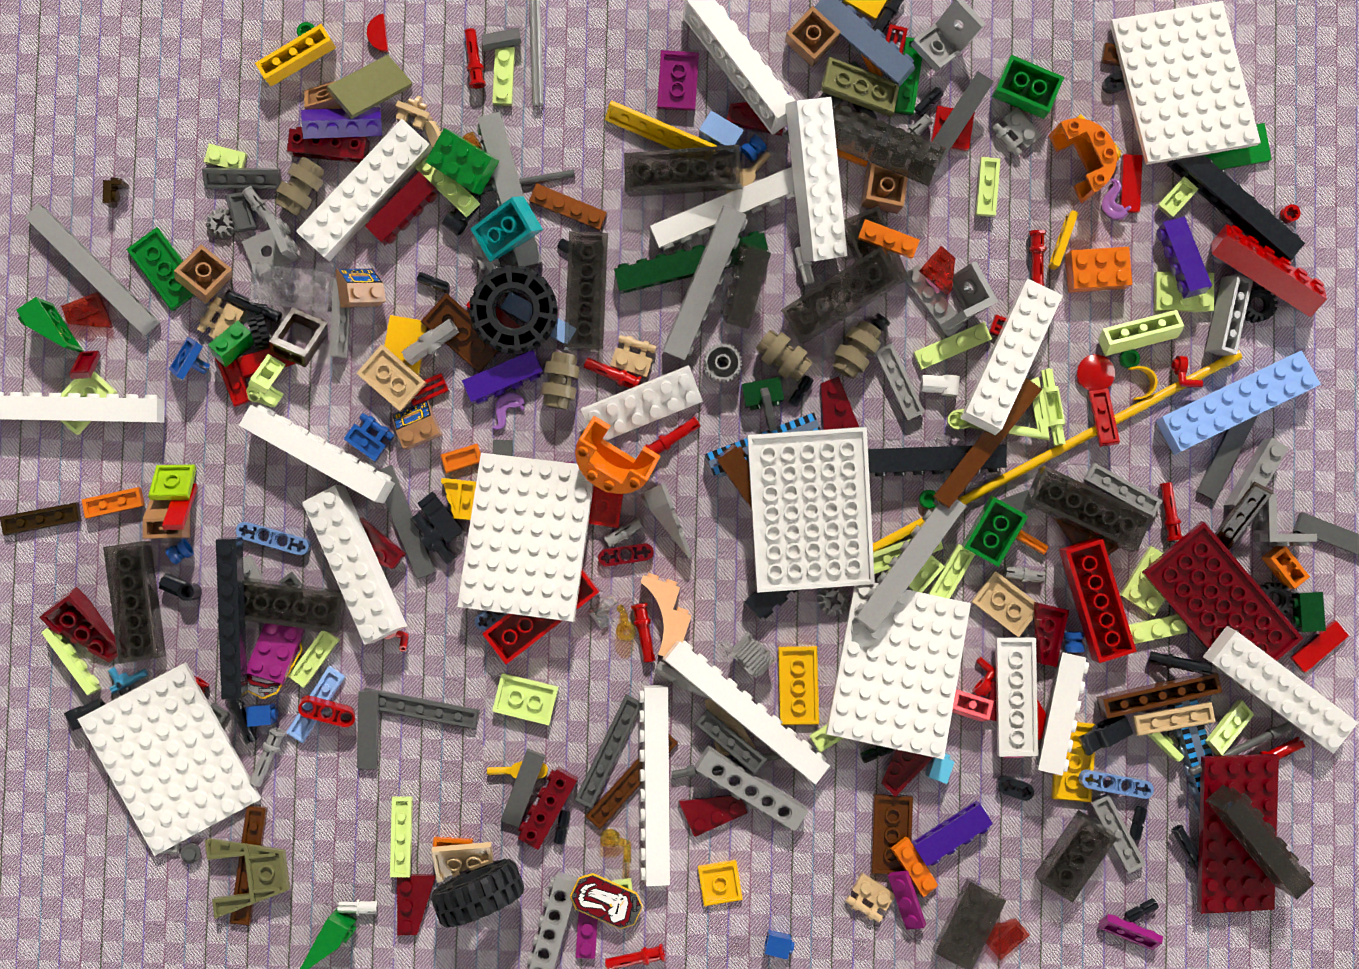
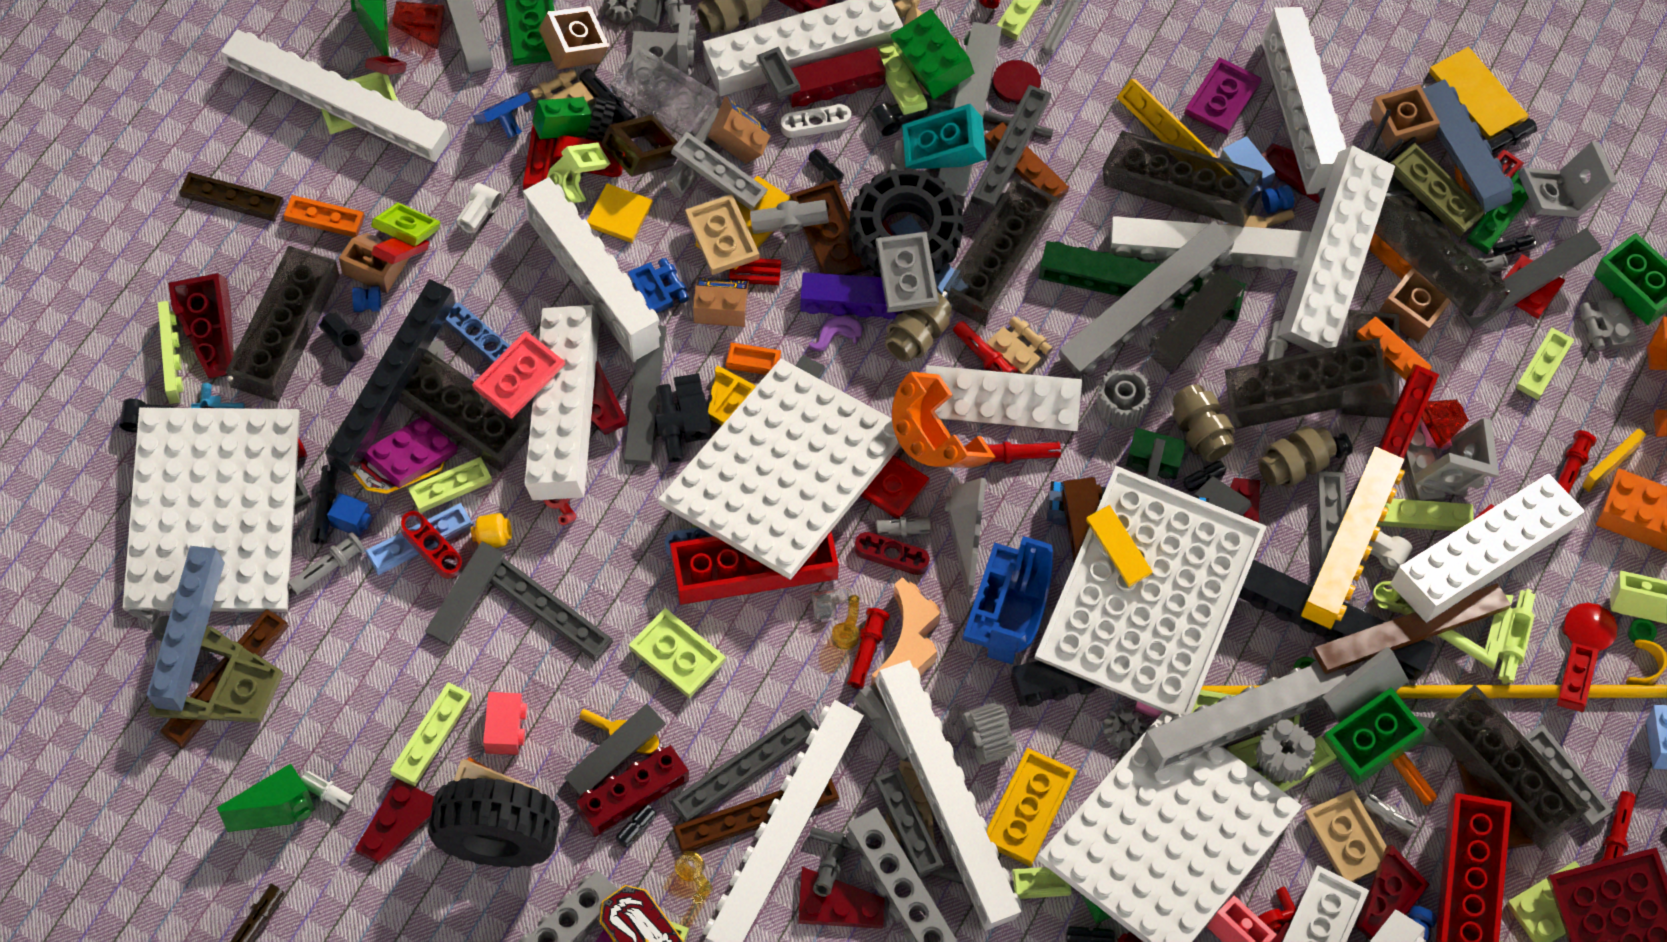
camera: 25 degrees right, 25 degrees down
none -> sand blue brick [147,546,225,711]
none -> white piece [457,183,502,234]
none -> yellow head [471,513,512,548]
none -> coral tile [472,331,565,419]
none -> coral brick [483,692,528,755]
none -> yellow tile [587,183,653,244]
none -> light grey plate [671,132,768,211]
none -> dark grey tile [756,47,800,99]
none -> white beam [781,104,851,138]
none -> dark grey pin [813,844,845,897]
none -> light grey tile [875,232,939,313]
none -> blue piece [962,536,1053,665]
none -> dark grey tile [971,85,1052,211]
none -> dark red tile [993,60,1041,104]
none -> yellow tile [1086,505,1153,587]
none -> dark grey tile [1195,476,1252,516]
none -> light grey brick [1256,720,1316,783]
none -> brick [1301,447,1405,629]
none -> light grey tile [1323,647,1409,724]
none -> black plant [1365,109,1417,163]
none -> red tile [1378,364,1439,459]

